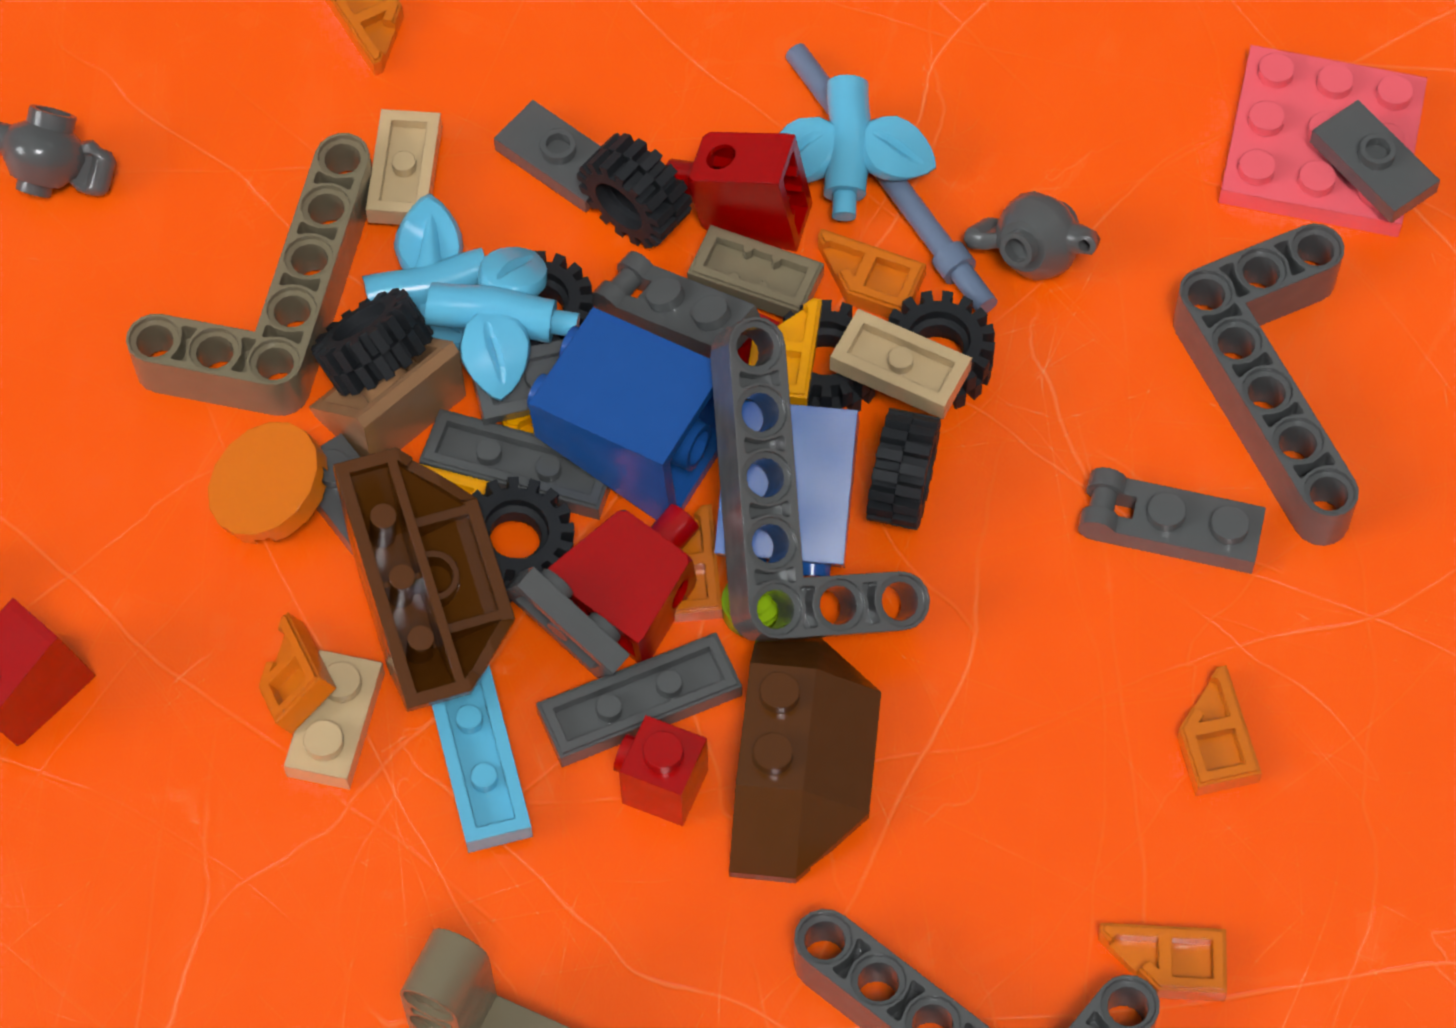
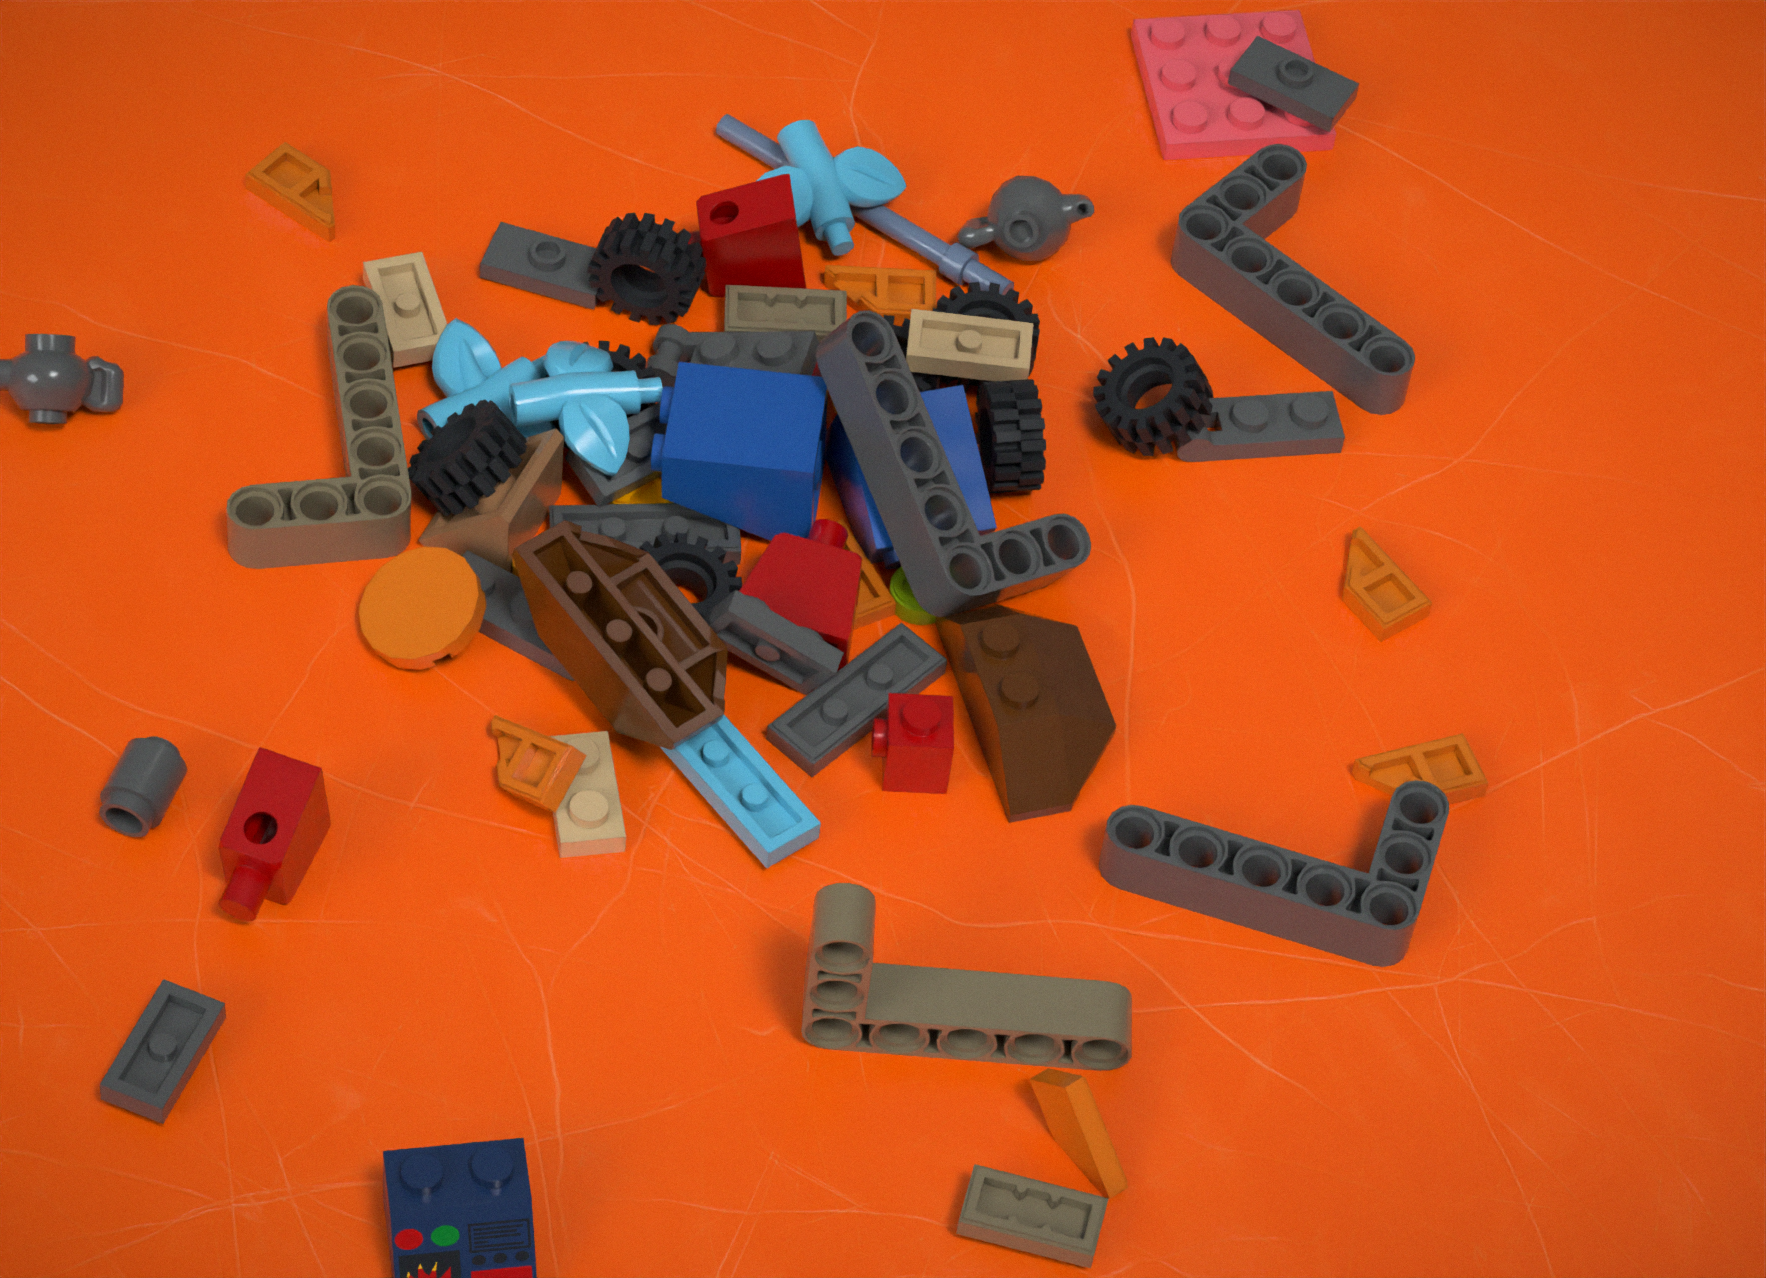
camera: 30 degrees left, 10 degrees down
none -> black tyre [1093,337,1214,456]

